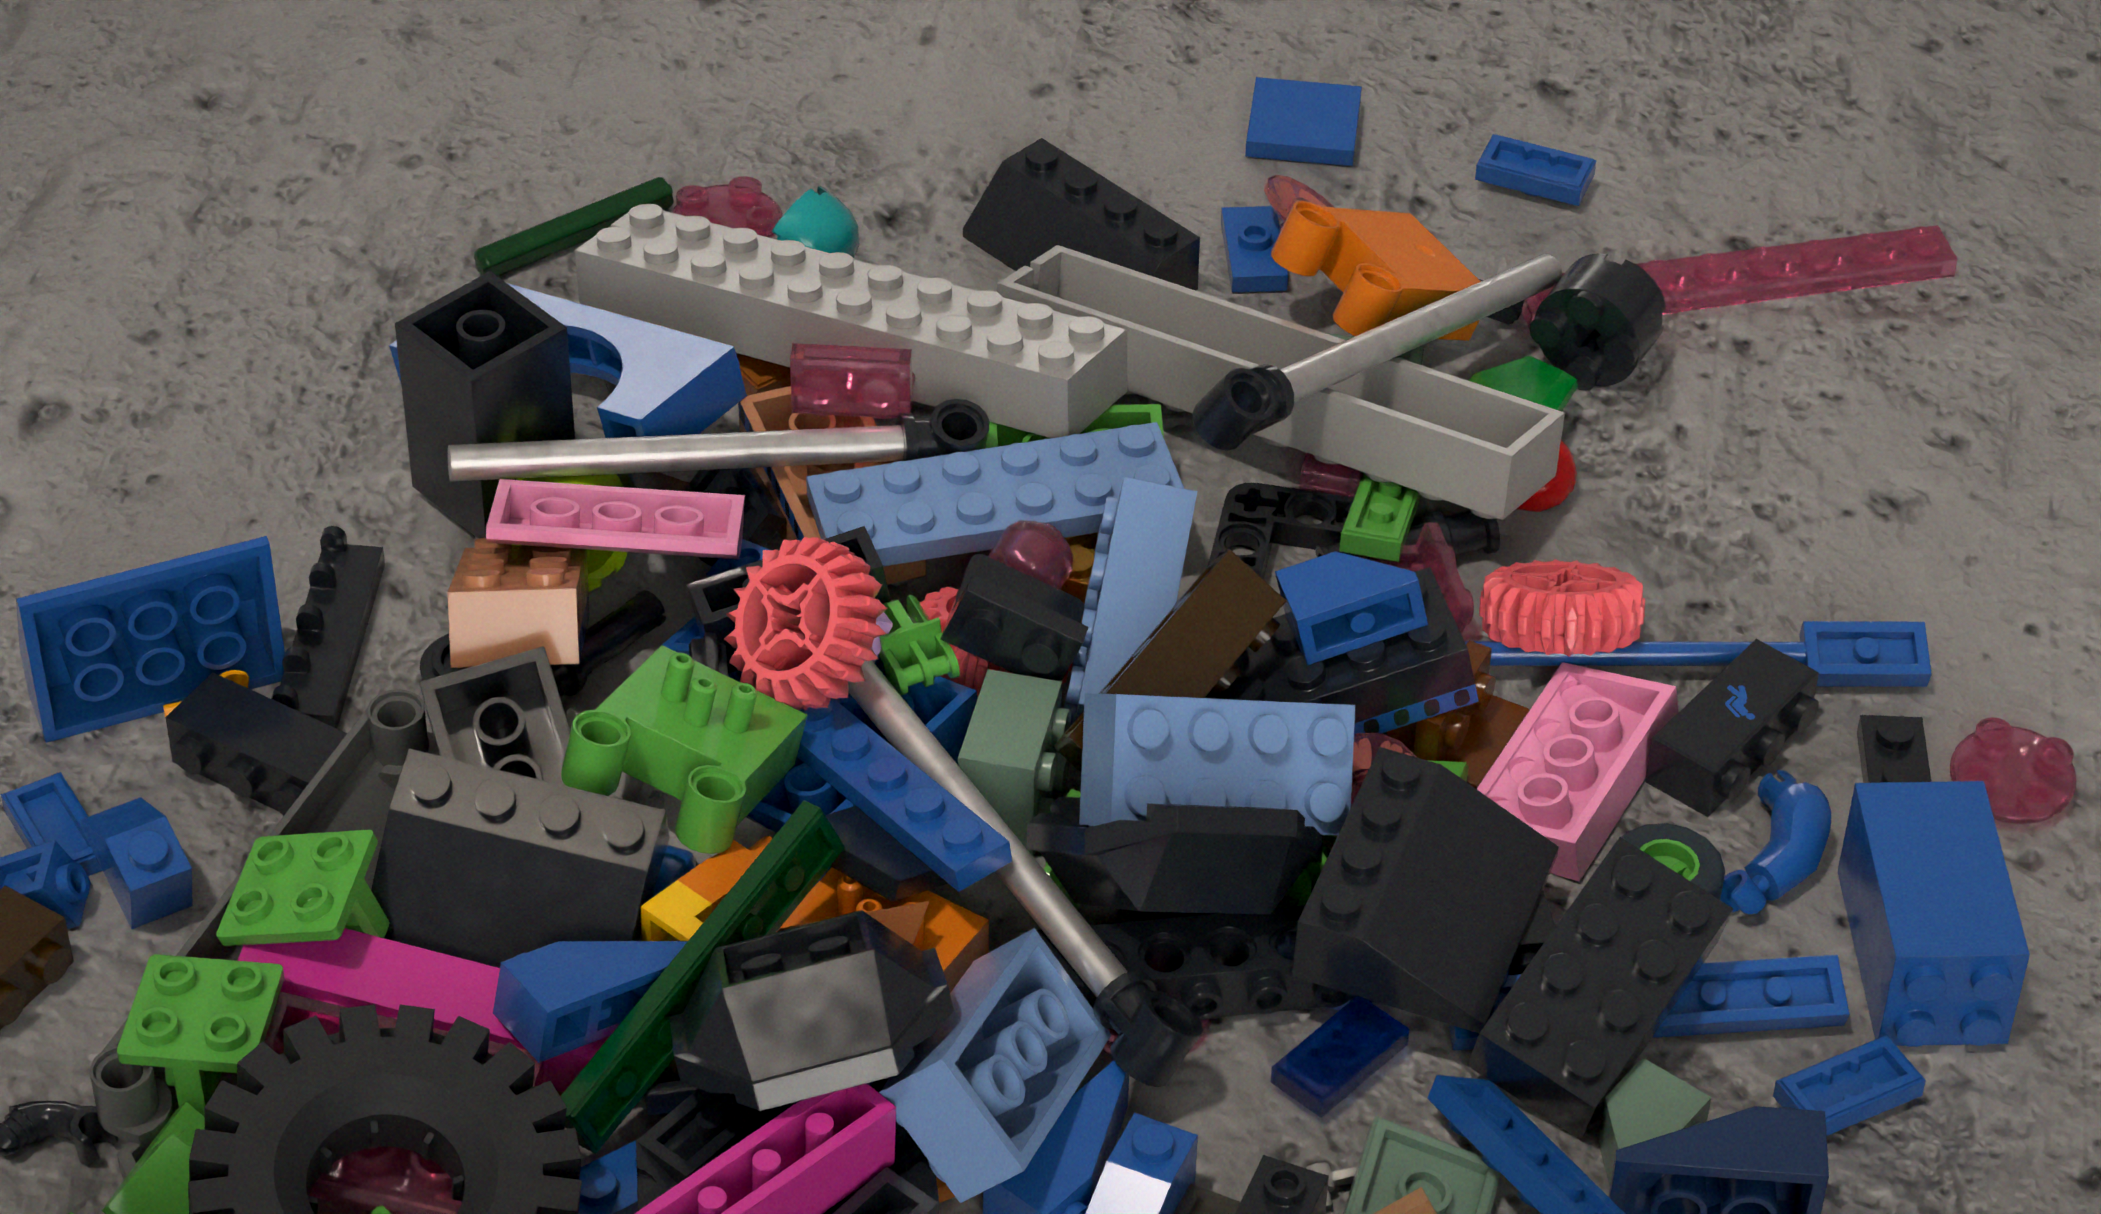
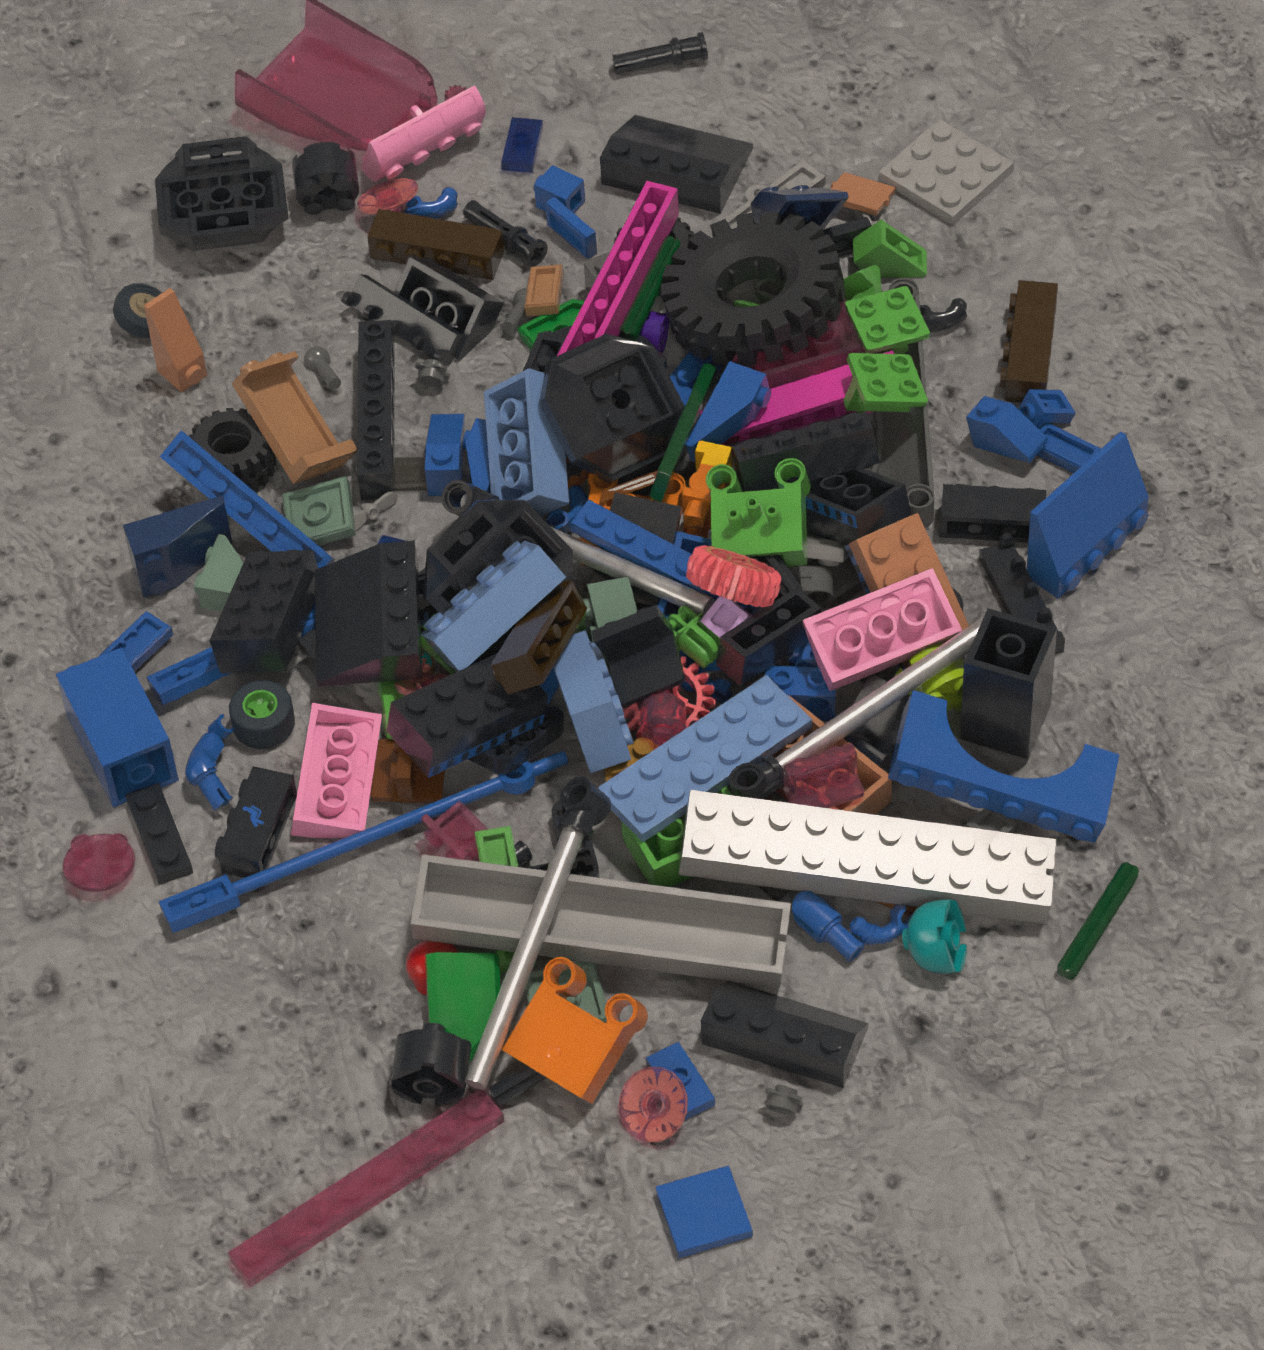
camera: 160 degrees right, 10 degrees up
clear pink dish [673,176,783,238] -> none
blue slope [1275,551,1428,665] -> none
blue plate [1475,134,1597,206] -> none
coral gear [1479,559,1645,657] -> none
none -> dark grey plate [765,1085,803,1116]

